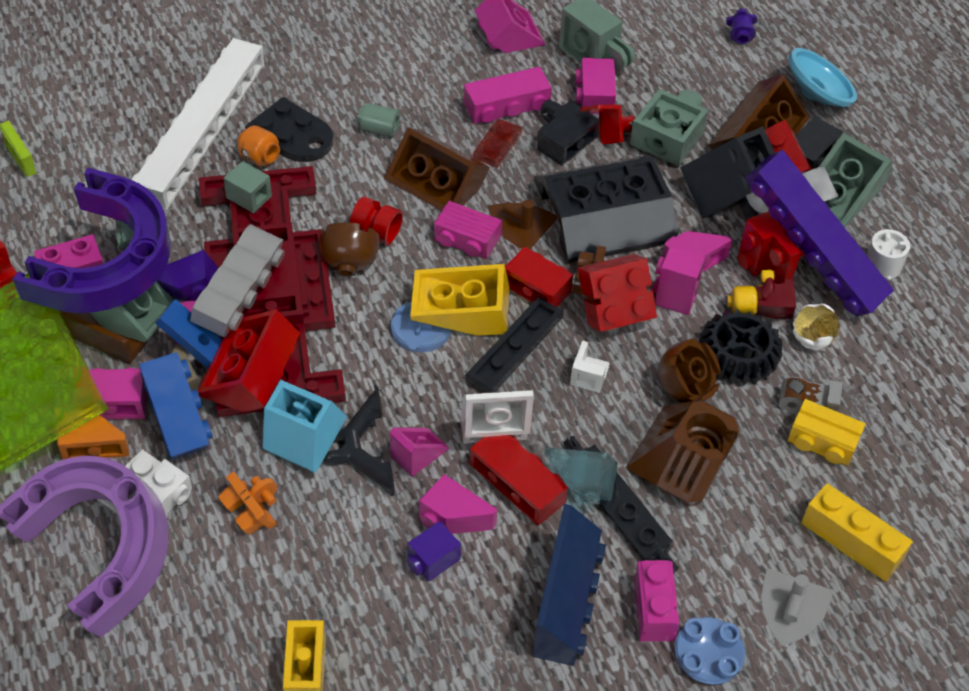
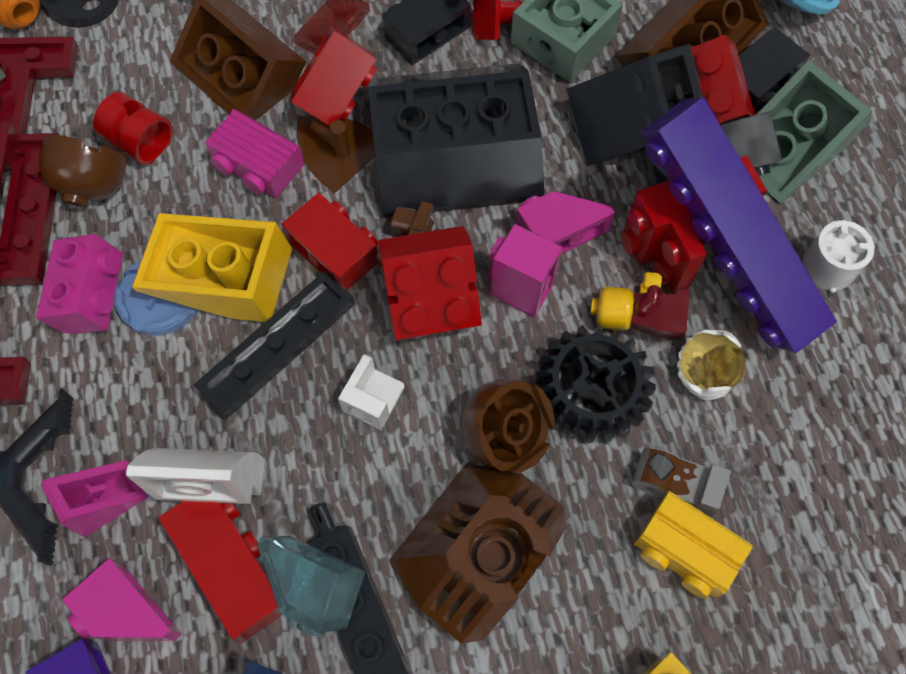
camera: 10 degrees right, 15 degrees up
none -> dark pink brick [36,234,123,334]
none -> red brick [290,26,377,126]

